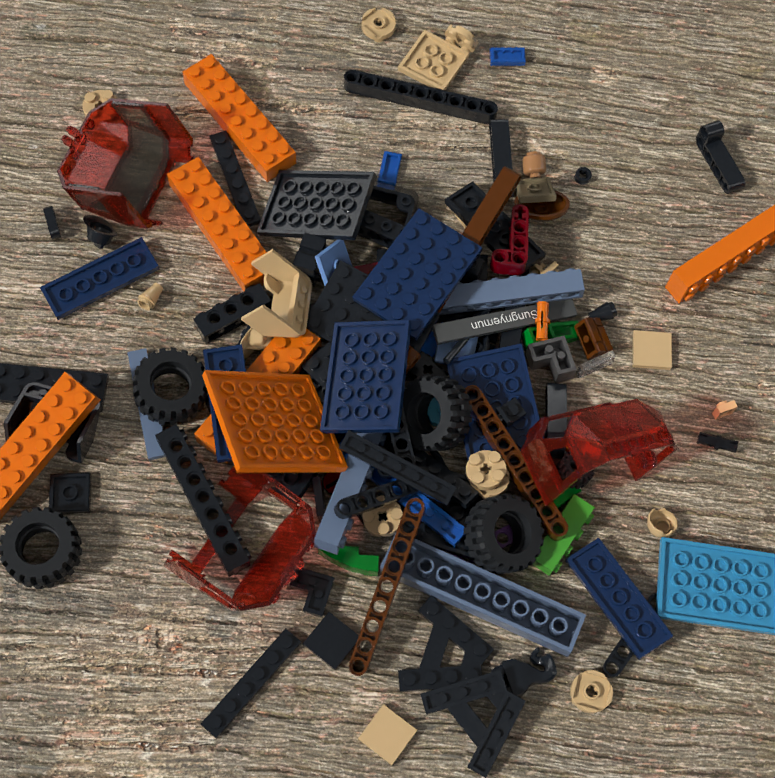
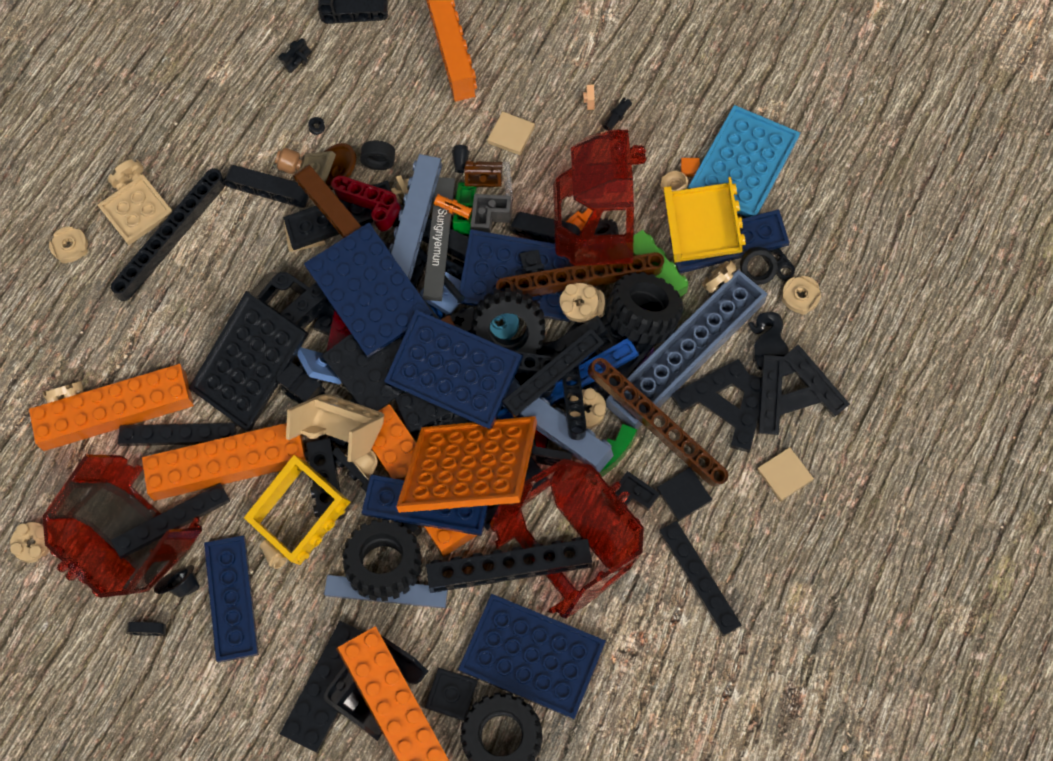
camera: 60 degrees left, 0 degrees up
blue tile [378,151,402,186] -> none
blue plate [489,47,526,66] -> none
none -> tan plate [42,381,84,403]
none -> black plate [111,483,230,559]
none -> yellow window [244,455,351,565]
none -> black hips [278,38,312,73]
none -> black tyre [360,140,395,170]
none -> dark blue plate [458,594,606,720]
none -> yellow panel [664,177,746,263]
none -> orange tile [681,158,700,177]
none -> tan plate [701,260,737,294]
none -> black tyre [740,247,778,285]

